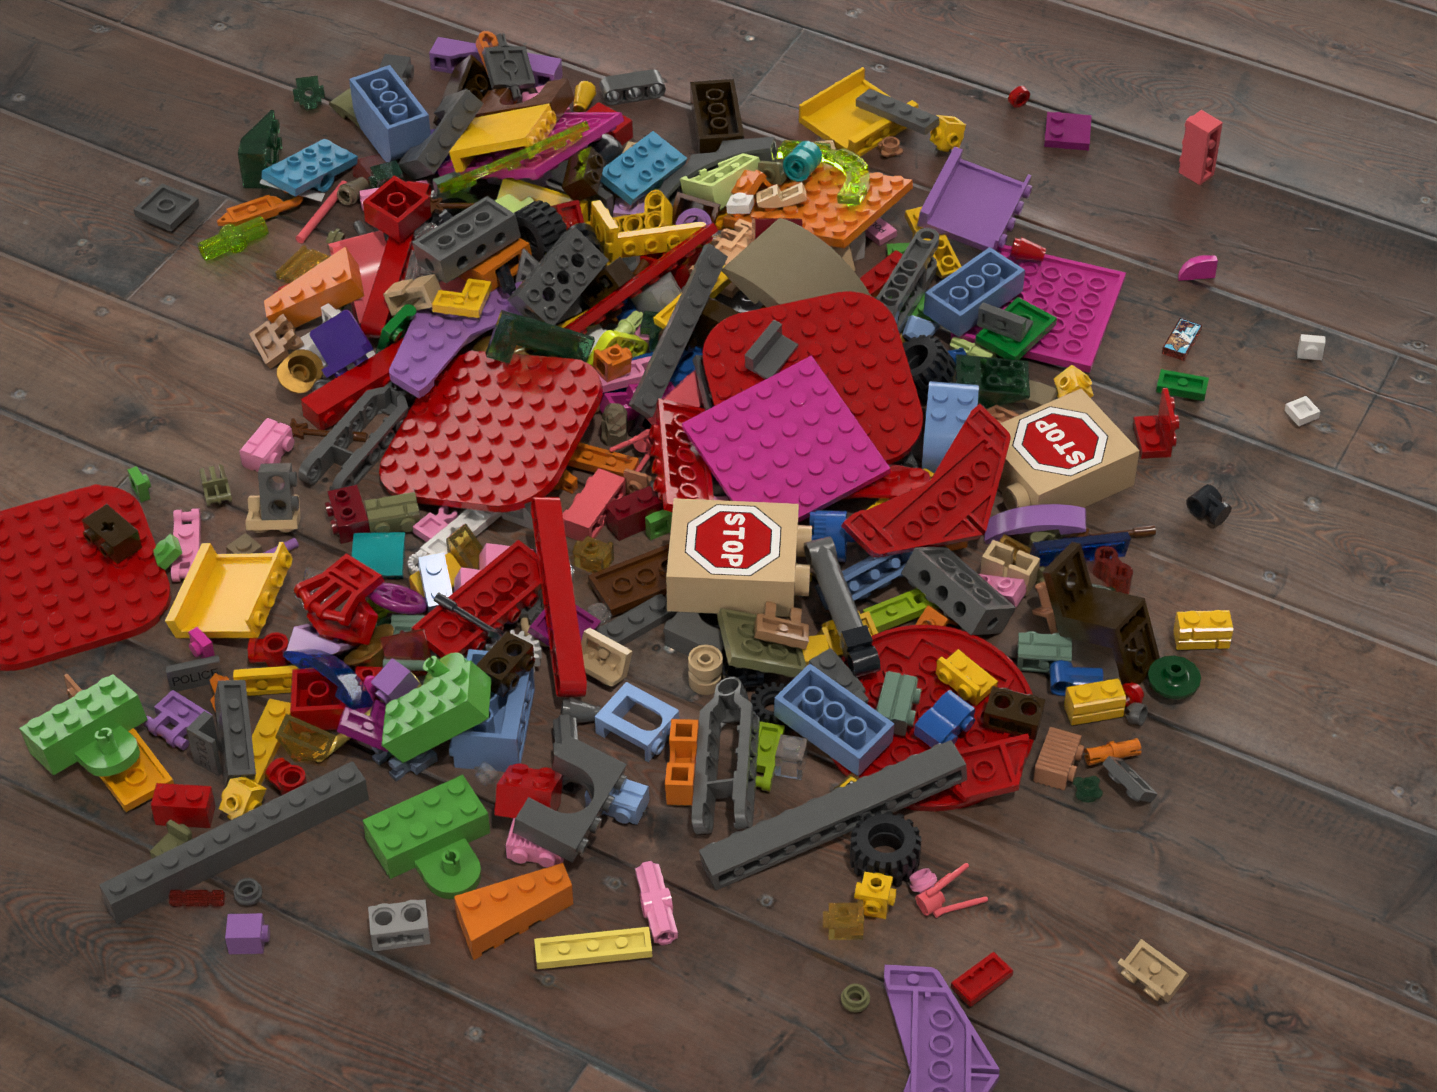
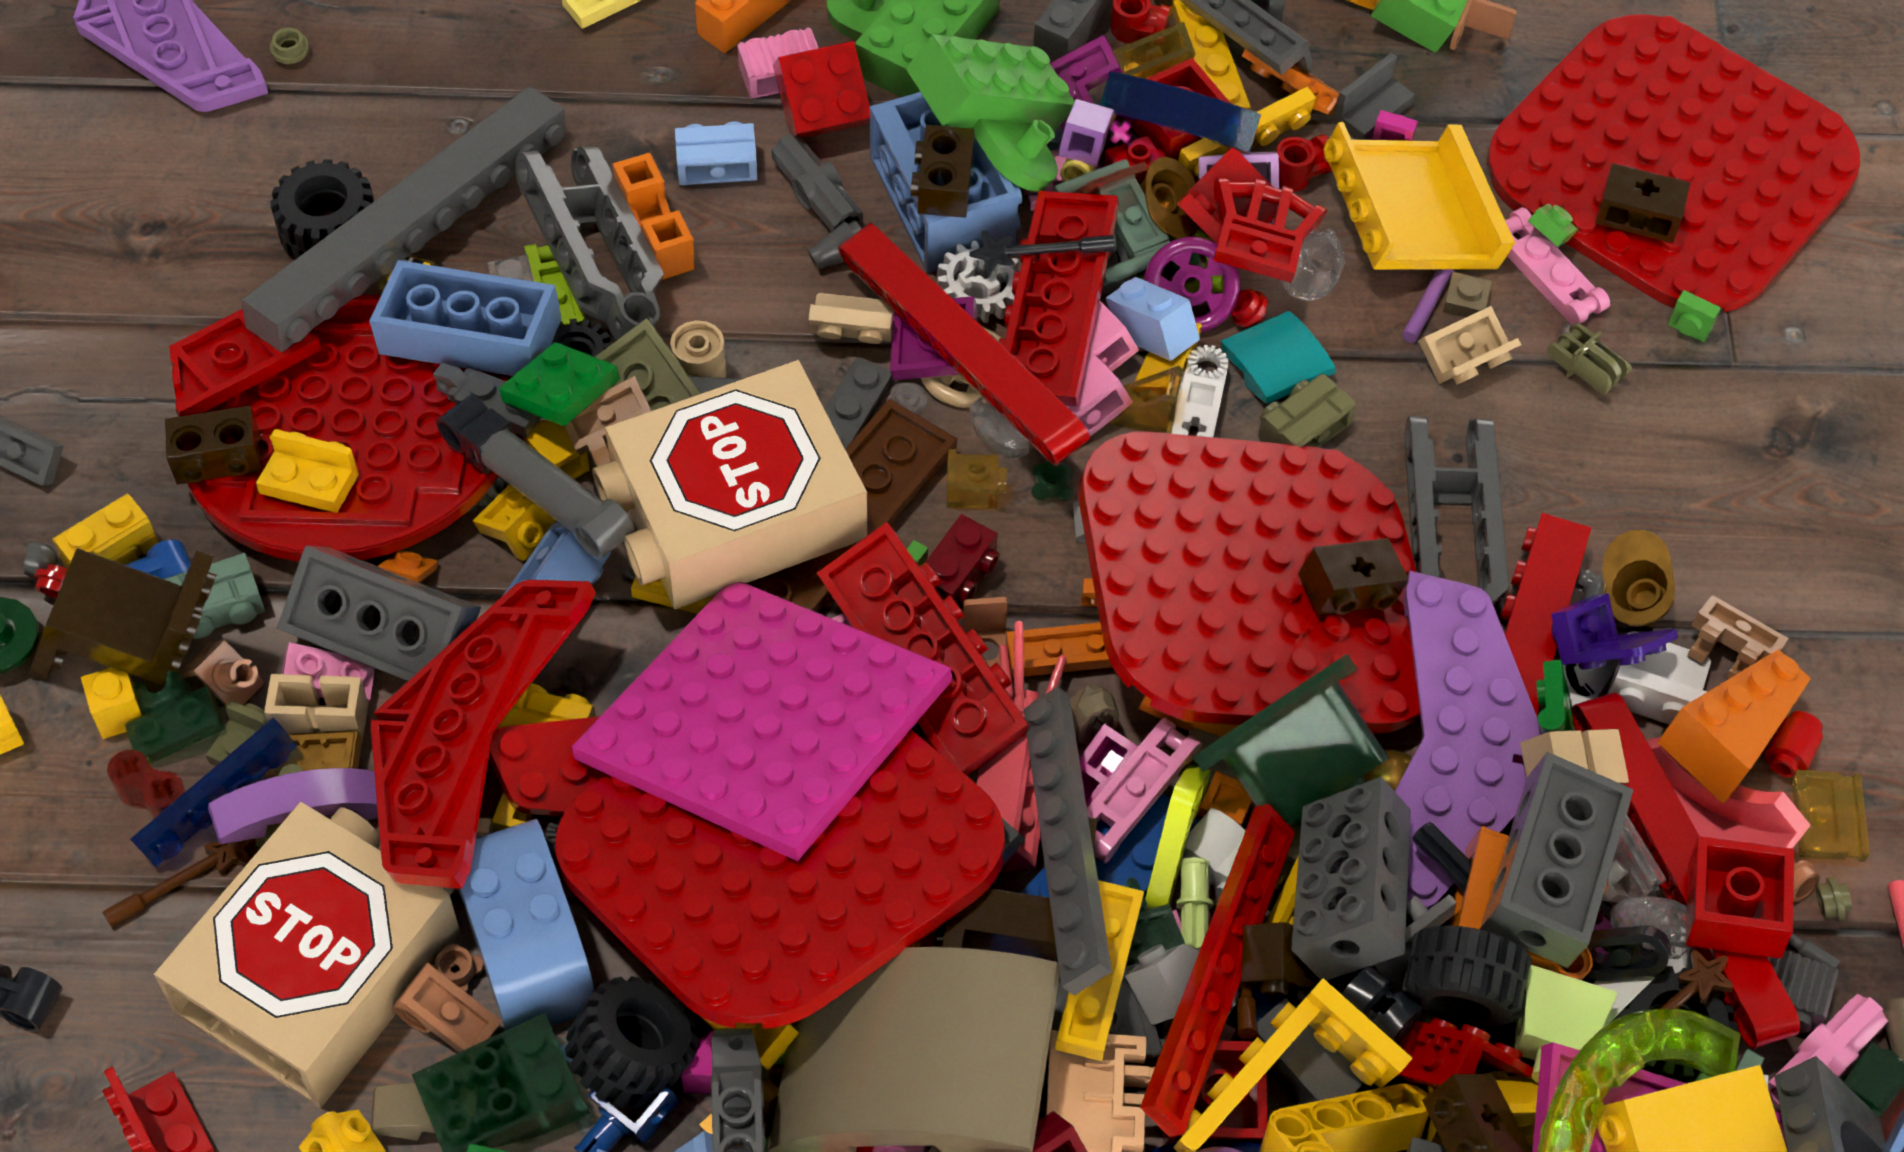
camera: 150 degrees right, 10 degrees up
medium lavender plate [142,690,212,750] -> none
bright pink brick [240,418,294,472] -> none
dark grey brick [258,463,299,520] -> none
reddish brown piece [288,418,368,442] -> none
dark red brick [325,485,370,544] -> none
bright pink plate [413,506,458,542] -> none
yellow plate [432,278,492,318] -> none
dark grey arch [513,735,627,863] -> none
coral brick [563,468,626,545] -> none
orange brick [593,343,633,383] -> none
light blue panel [595,682,679,762] -> none
bright pink piece [635,861,678,945] -> none
dark grey panel [745,320,798,380] -> none
blue piece [810,510,856,563] -> none
clear yellow brick [823,900,864,940] -> none
yellow brick [854,872,897,919] -> none
lime plate [863,588,939,633] -> none
sand green brick [876,671,922,736] -> none
bright pink plate [909,868,937,893] -> none
blue brick [914,690,975,748] -> none
coral plant [915,863,988,918] -> none
red plate [950,951,1014,1007] -> none
nougat brick [1033,727,1085,791] -> none
clear green plate [1073,776,1103,803] -> none
orange pin [1084,738,1141,766] -> none
none -> green plate [498,342,620,426]
none -> dark brown brick [1298,538,1409,616]

